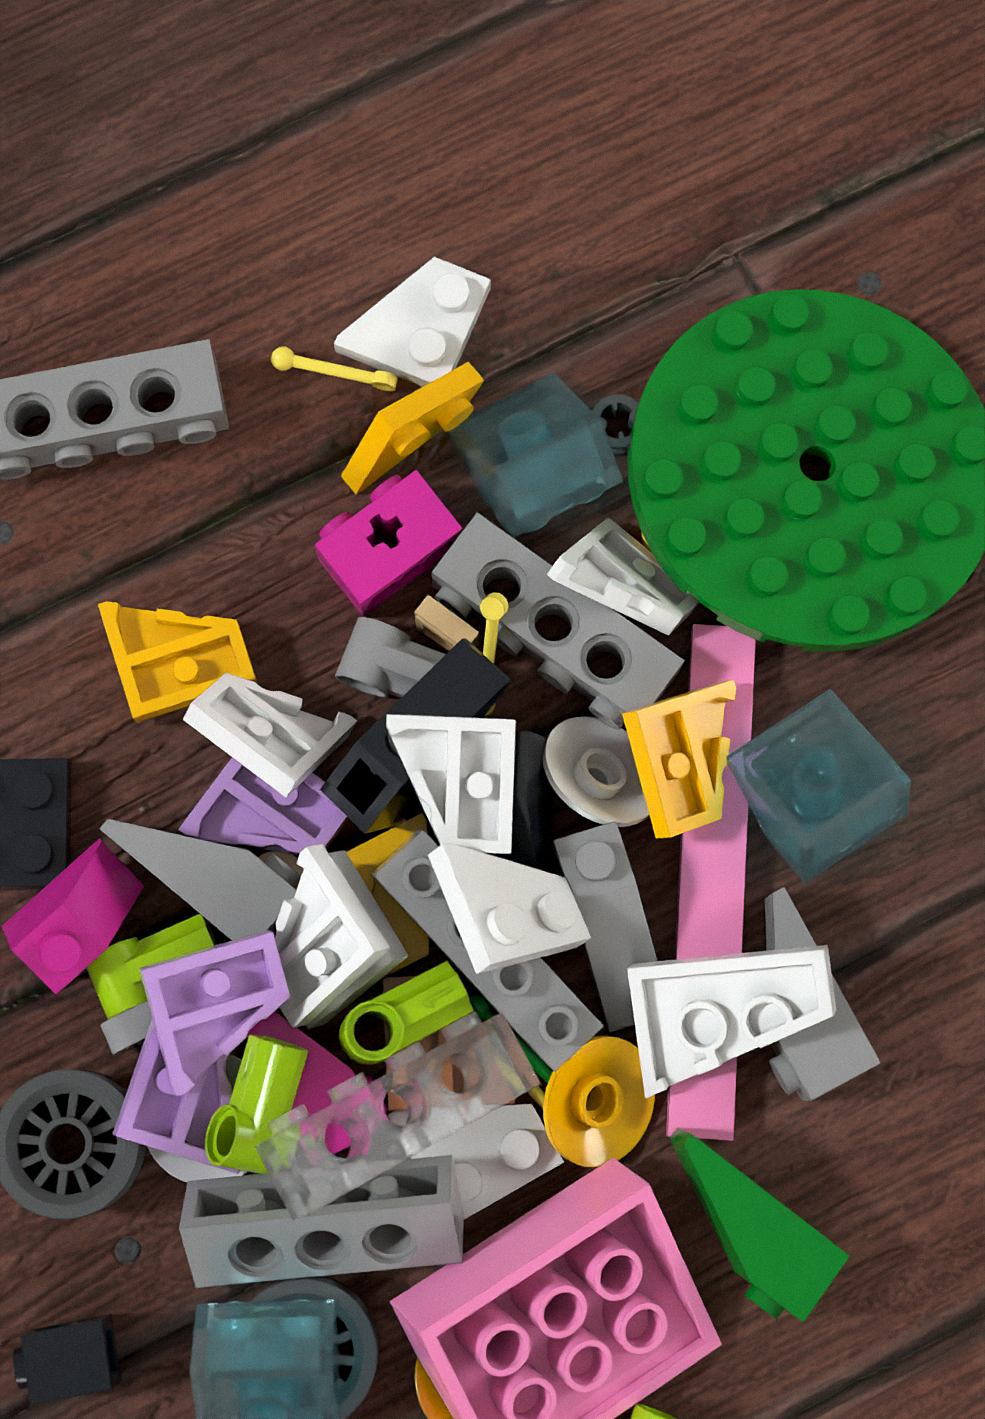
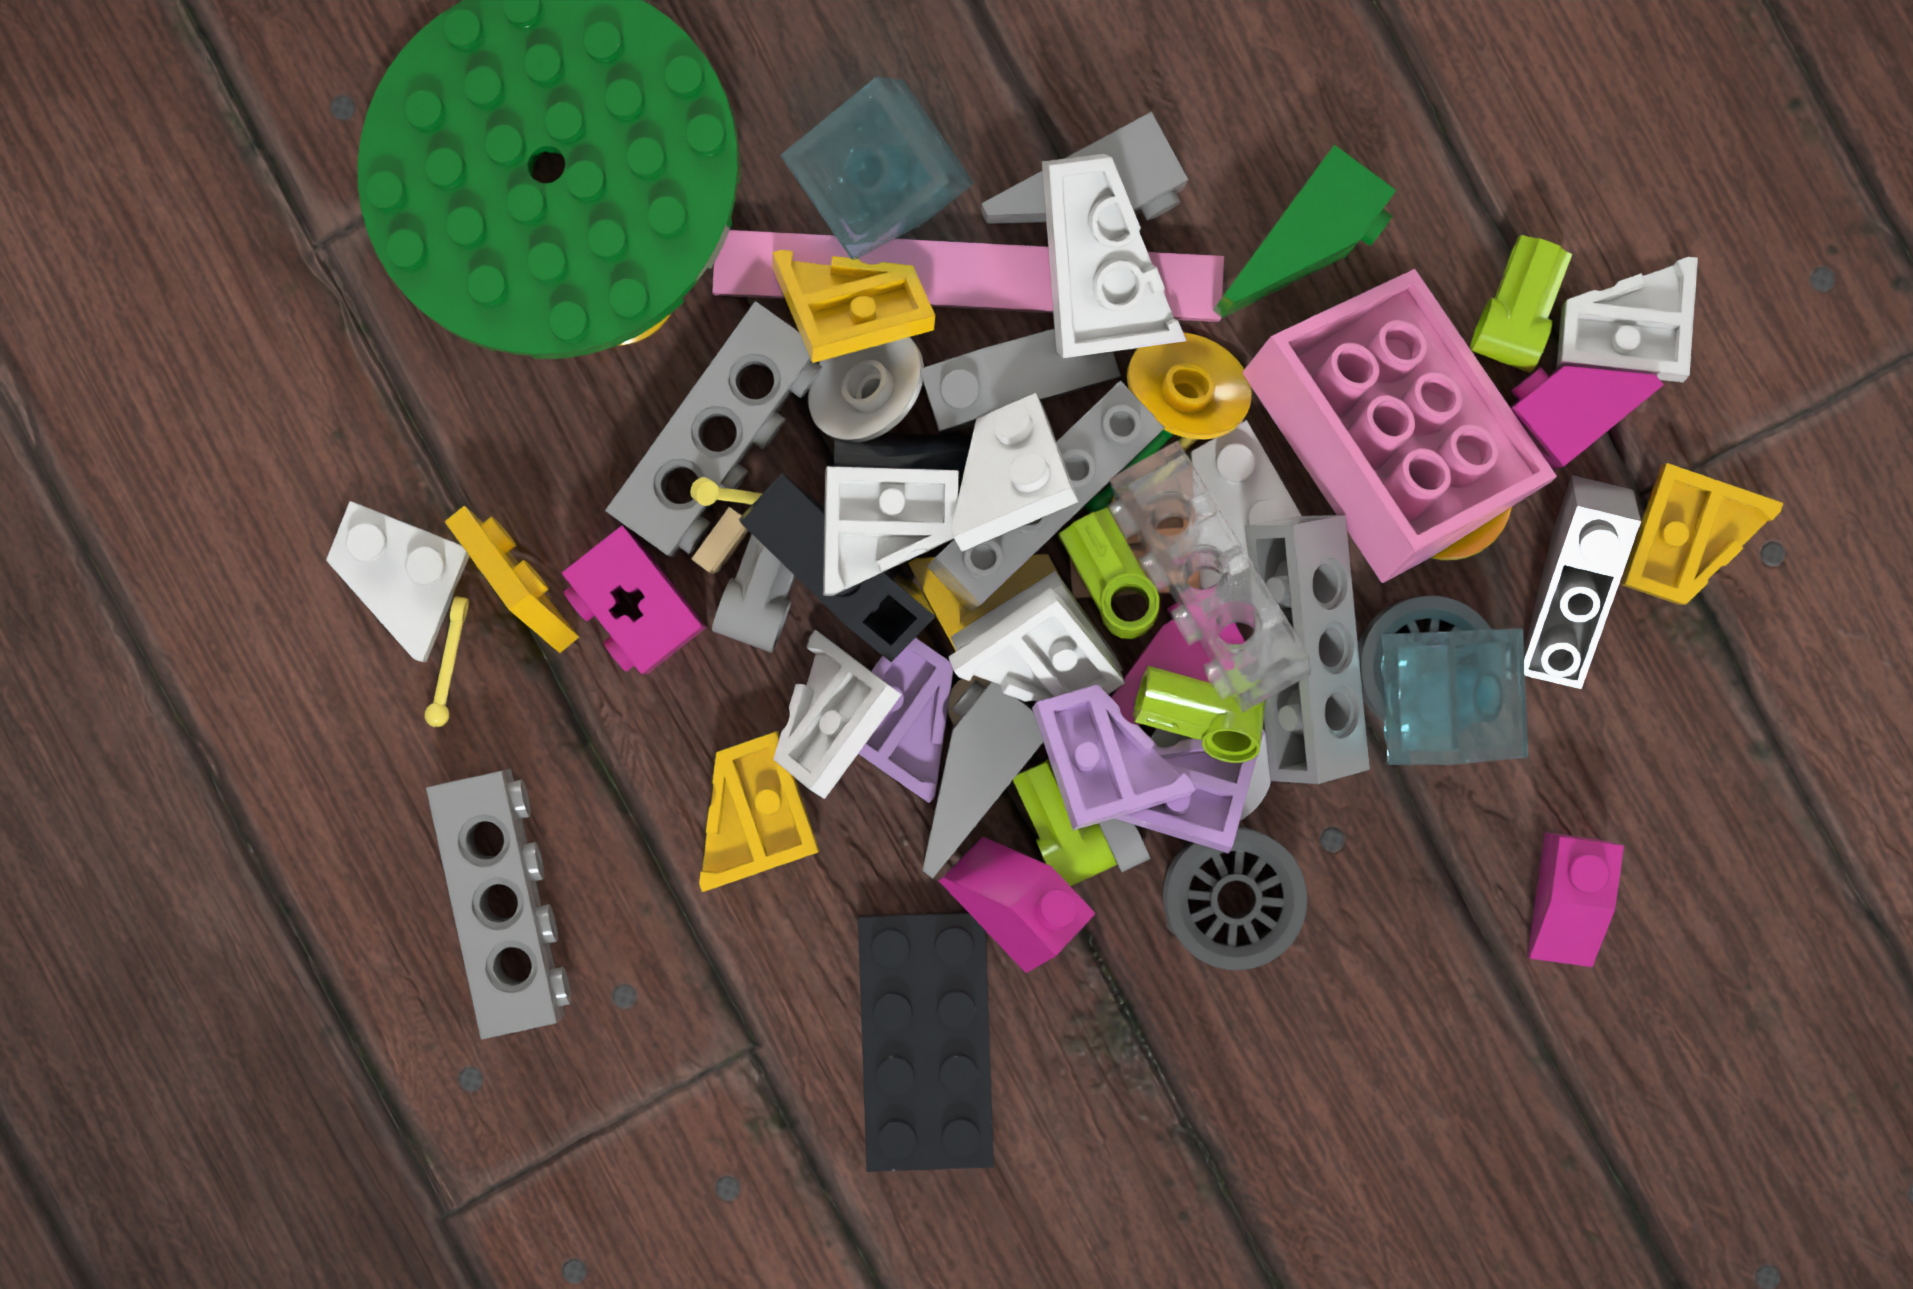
camera: 85 degrees left, 10 degrees up
black brick [13,1314,122,1405] -> none
clear light blue slope [447,372,623,538] -> none
white wing [547,517,700,636] -> none
dark grey bush [589,394,638,456] -> none

